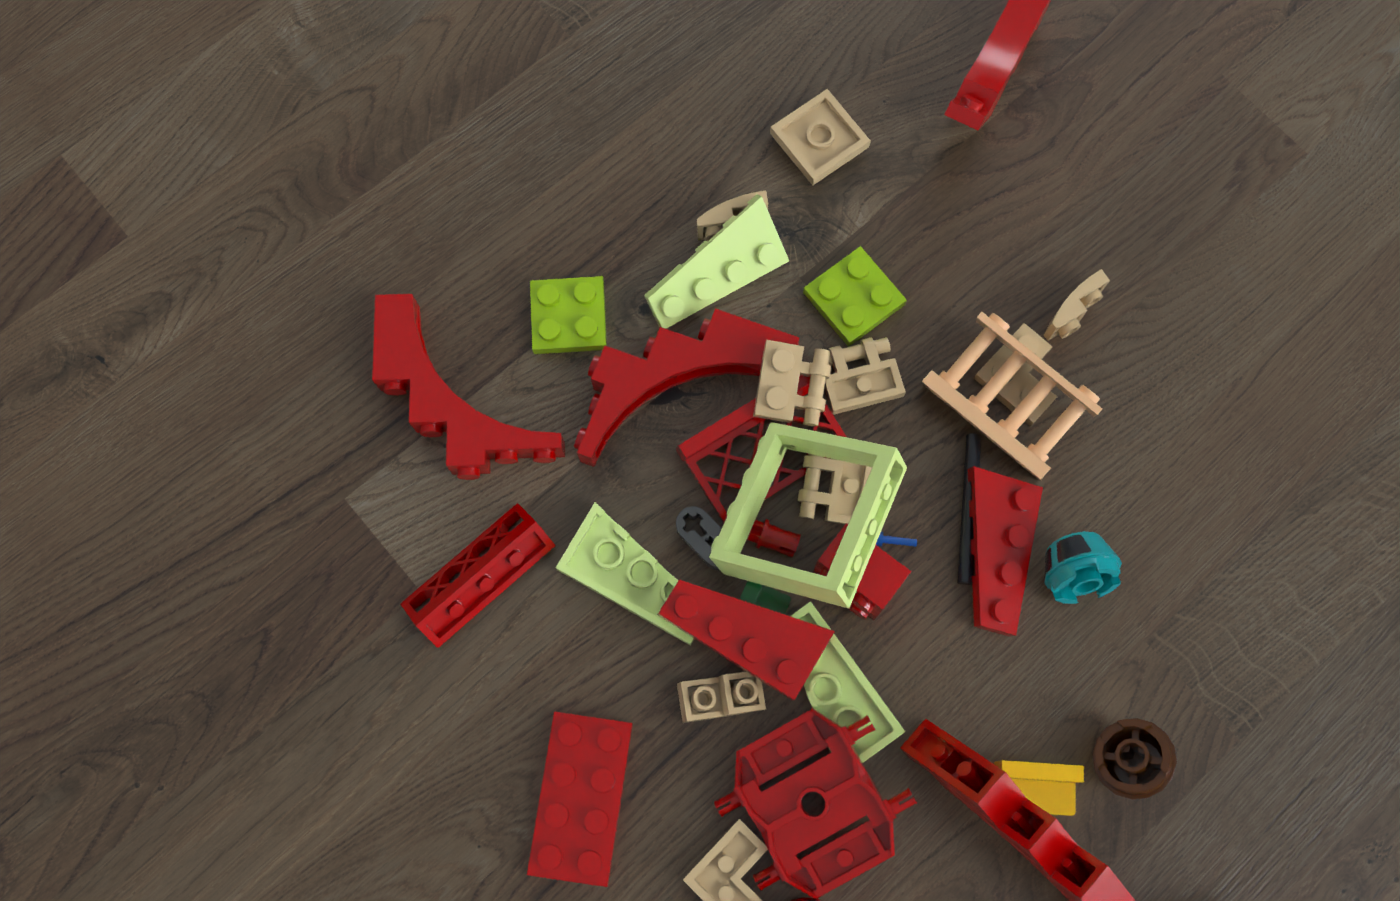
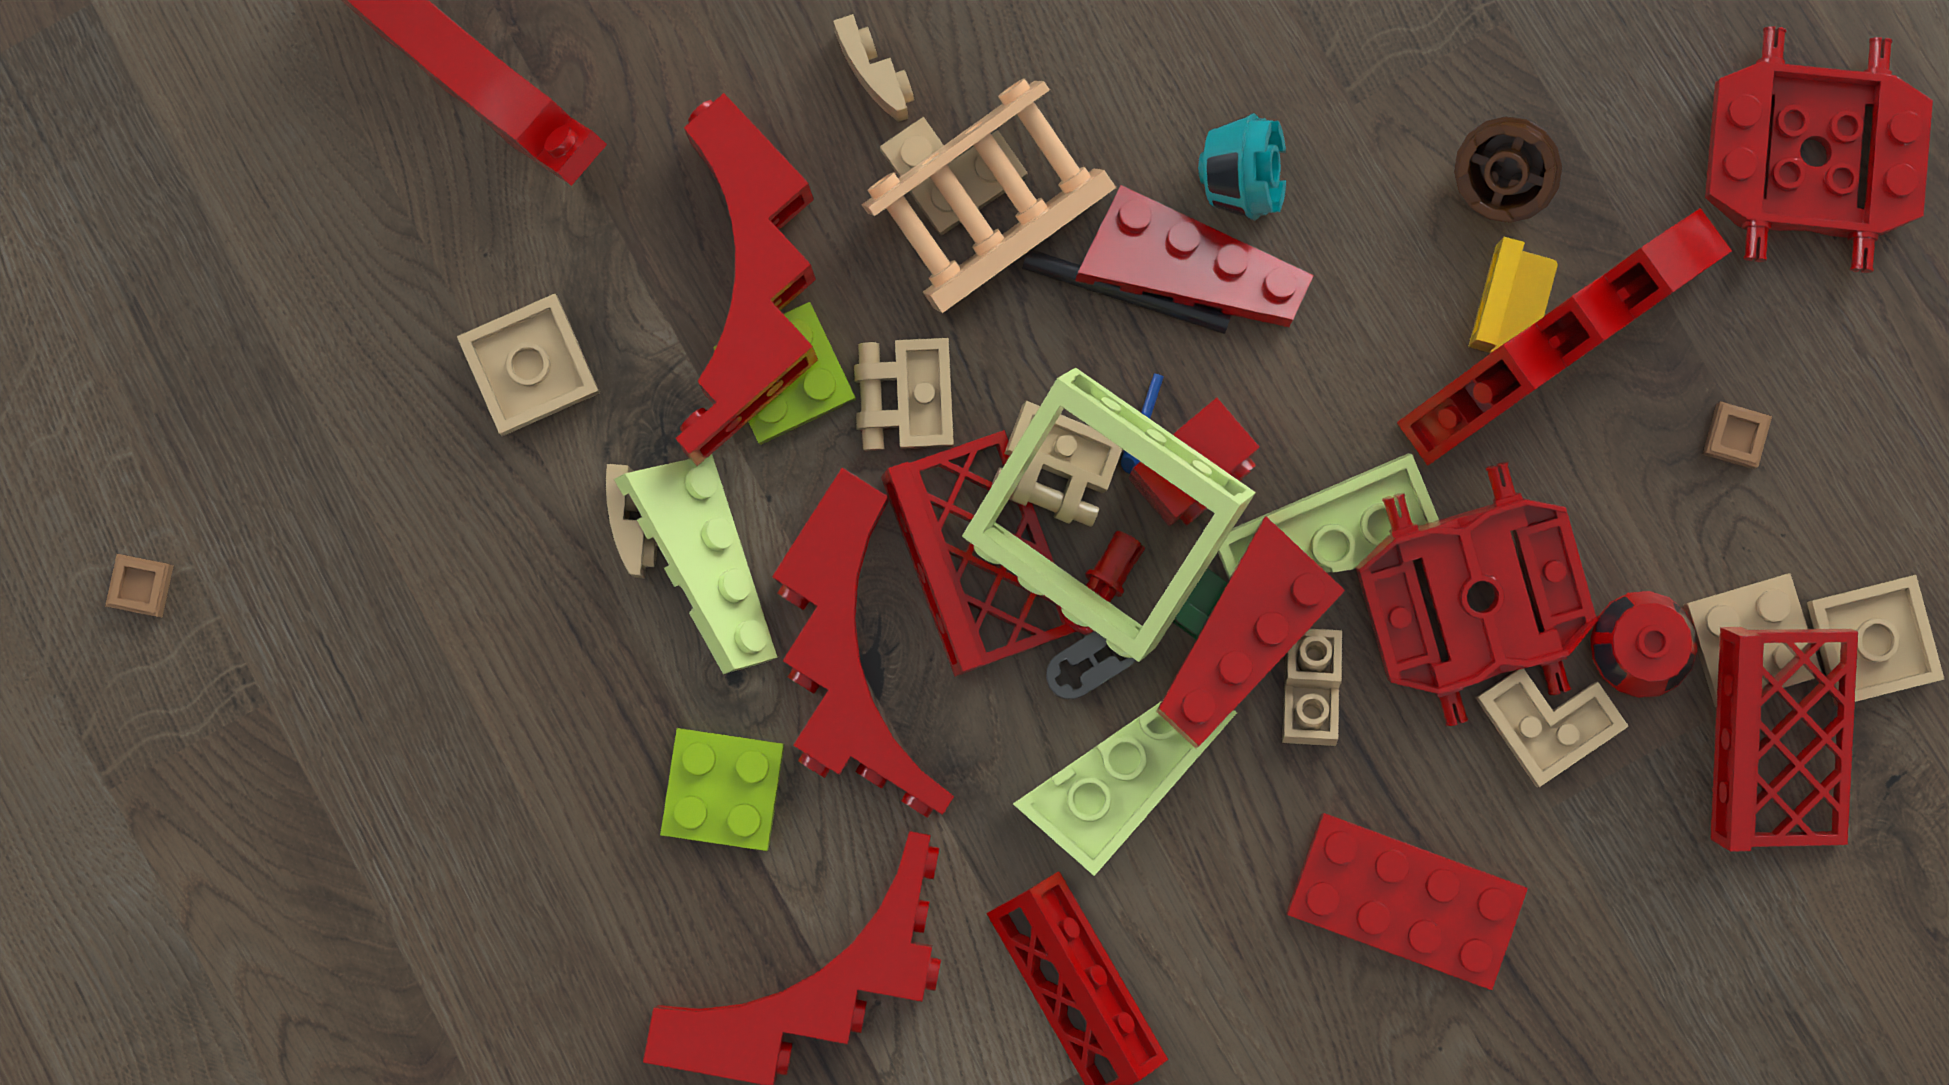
camera: 80 degrees left, 10 degrees up
tan plate [753,340,831,426] -> none
none -> red arch [675,93,818,466]

